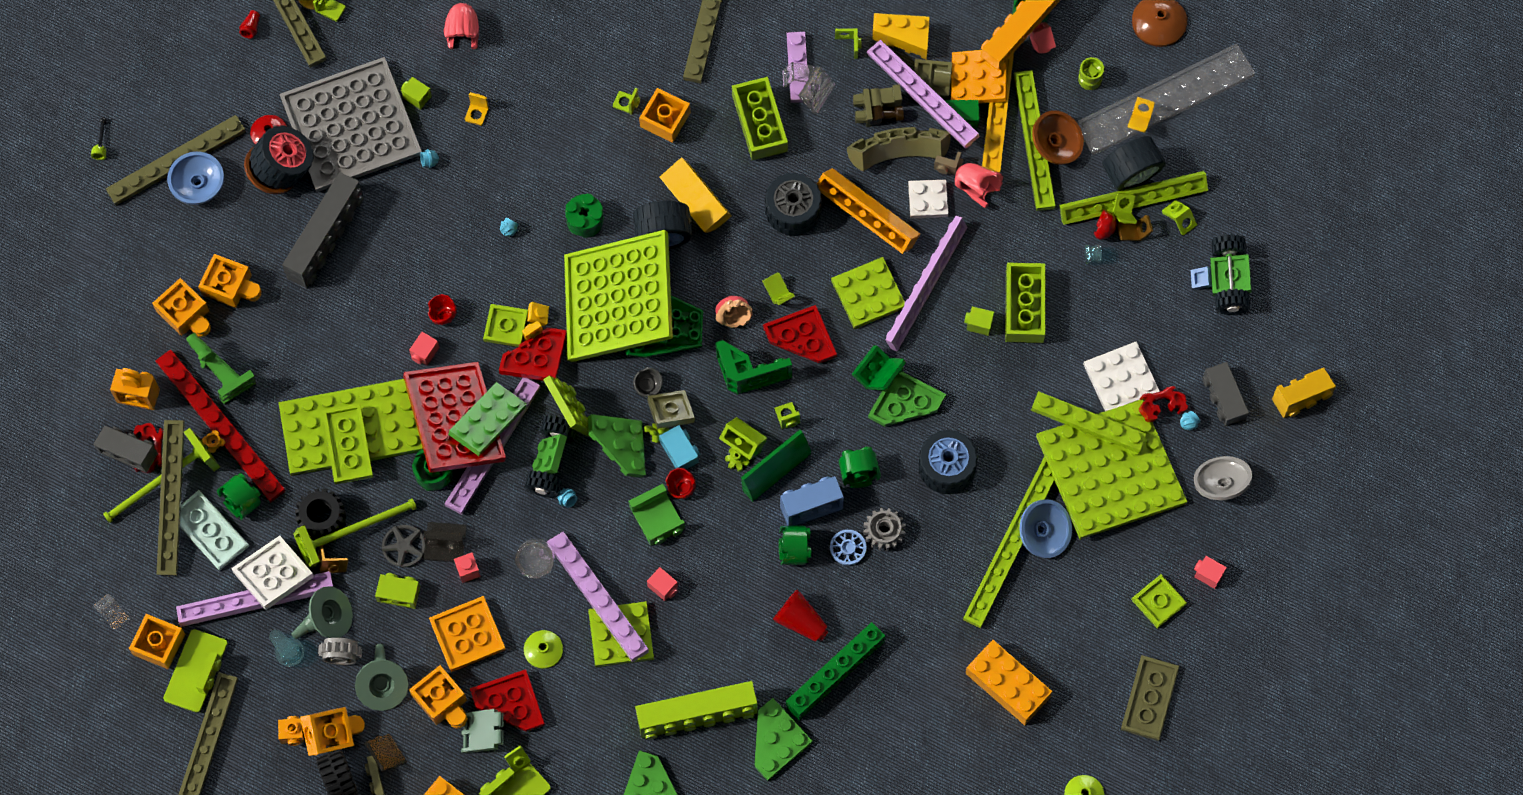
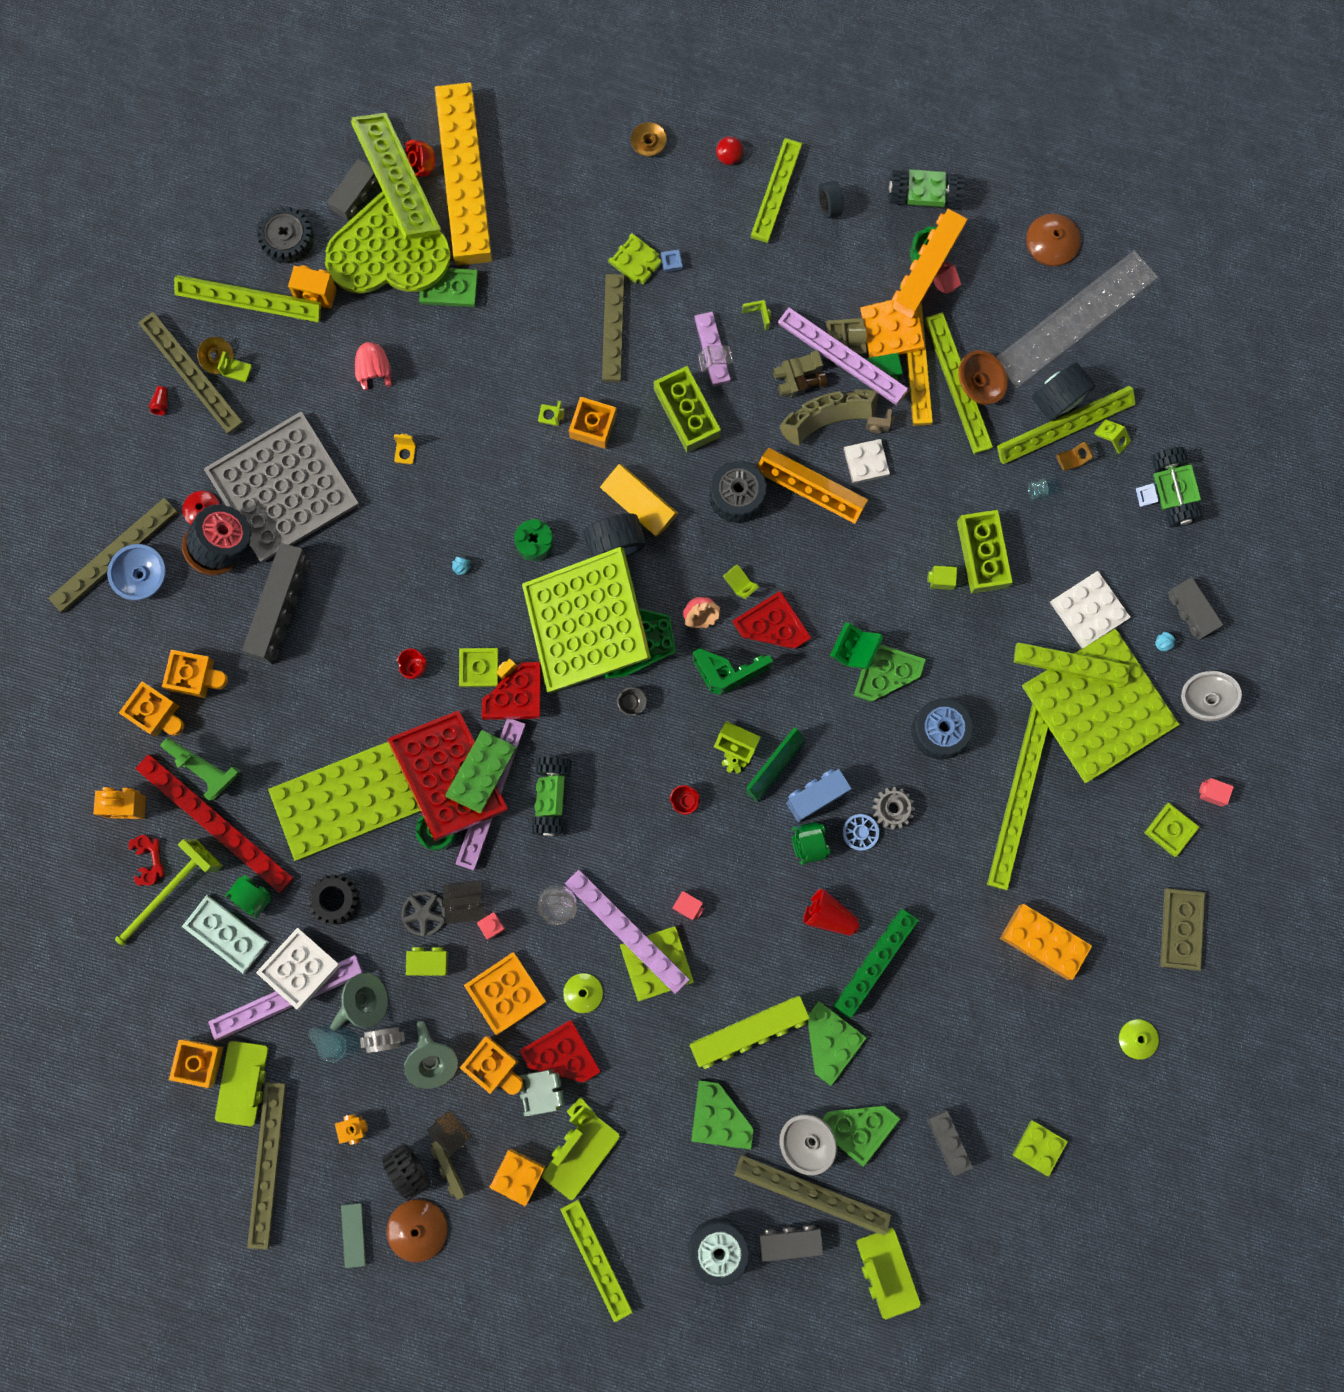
camera: 15 degrees left, 10 degrees up
hinge [91,117,107,160] -> none
dark grey brick [93,426,158,473] -> none
clear bracket [93,594,129,630] -> none
olive plate [156,420,185,576] -> none
light orange plate [202,430,225,453] -> none
lime tile [293,498,416,569] -> none
light orange brick [300,707,365,756] -> none
pearl gold bracket [318,545,348,573] -> none
lime plate [322,403,373,485] -> none
lime brick [401,77,432,110] -> none
coral brick [409,332,440,366] -> none
medium azure plate [420,149,439,168] -> none
yellow plate [527,302,549,326] -> none
lime plate [543,375,590,437] -> none
medium azure plate [558,488,577,508] -> none
bright green plate [588,414,646,478] -> none
bright green panel [629,484,685,546] -> none
lime plant [644,423,669,442] -> none
olive plate [647,390,695,429] -> none
medium azure brick [659,425,700,469] -> none
lime bracket [774,402,800,429] -> none
clear plate [798,67,836,113] -> none
lime plate [831,257,905,329] -> none
green brick [838,447,881,488] -> none
yellow wedge [872,13,929,60] -> none
lavender plate [885,216,968,351] -> none
coral hair [955,163,1003,208] -> none
medium blue dish [1019,499,1072,558] -> none
lime wheel [1078,57,1104,90] -> none
red hair [1094,209,1117,240] -> none
lime bracket [1112,193,1137,224] -> none
yellow bracket [1127,97,1155,133] -> none
red helmet [1139,386,1188,422] -> none
yellow wedge [1272,367,1336,418] -> none

